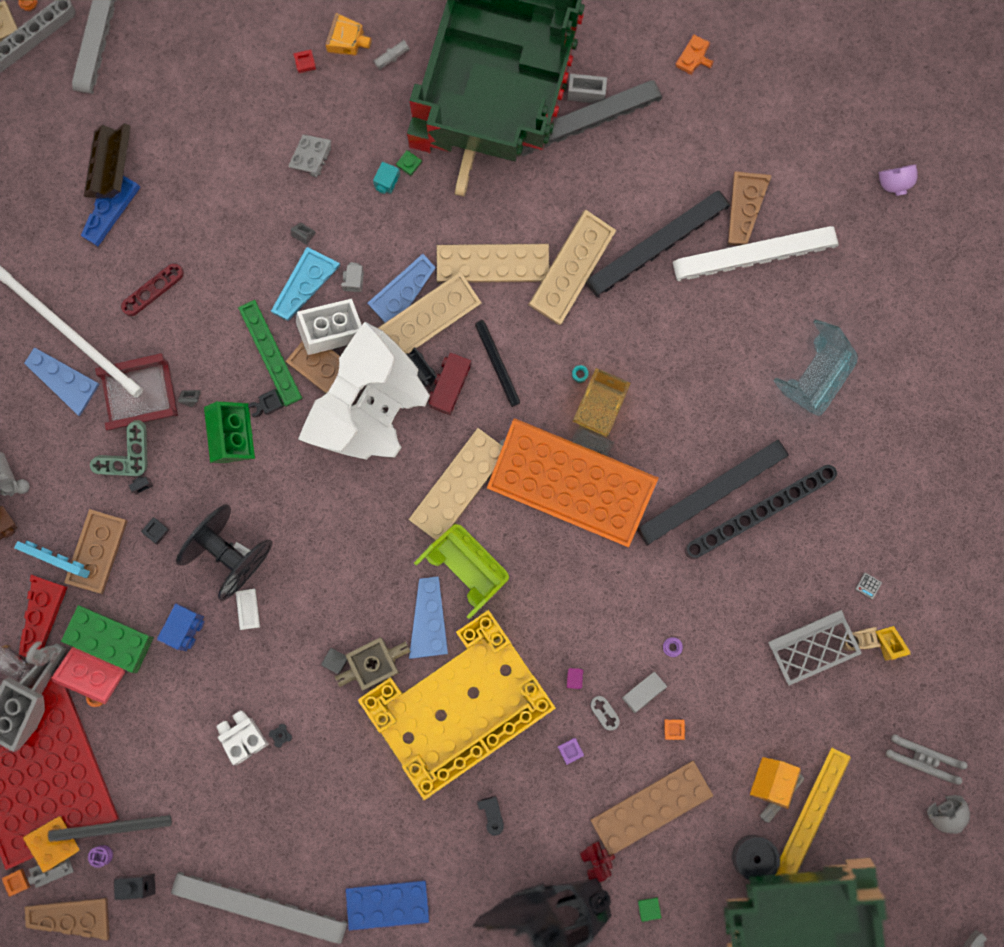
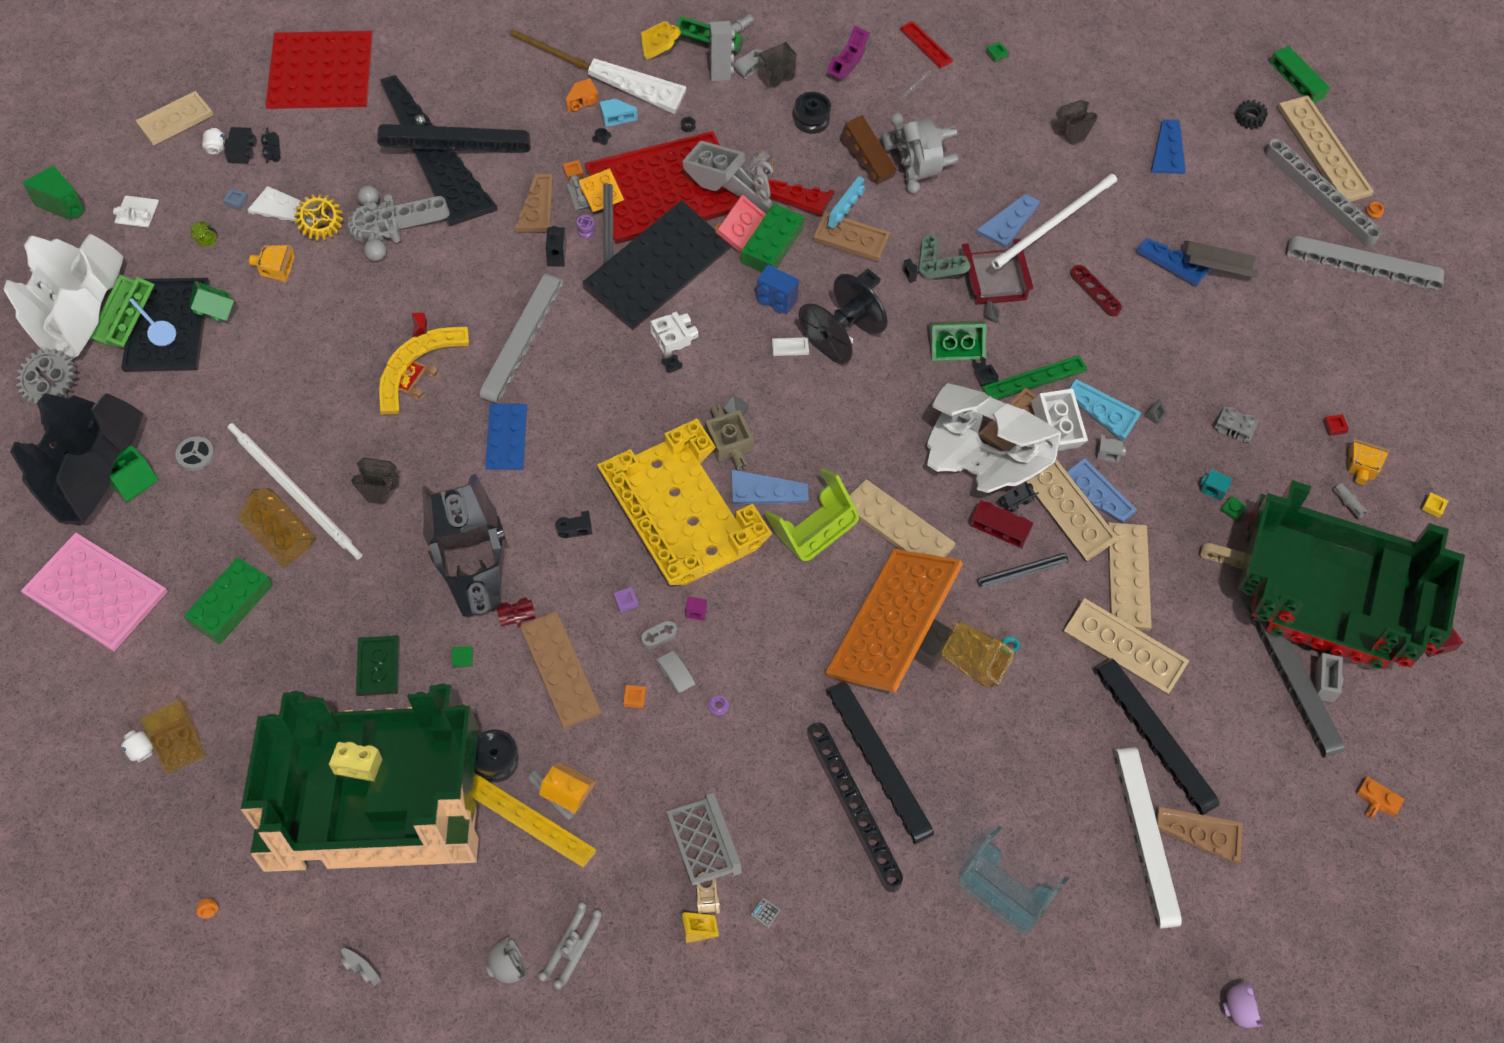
camera: 90 degrees right, 20 degrees down
none -> black plate [582,200,731,330]

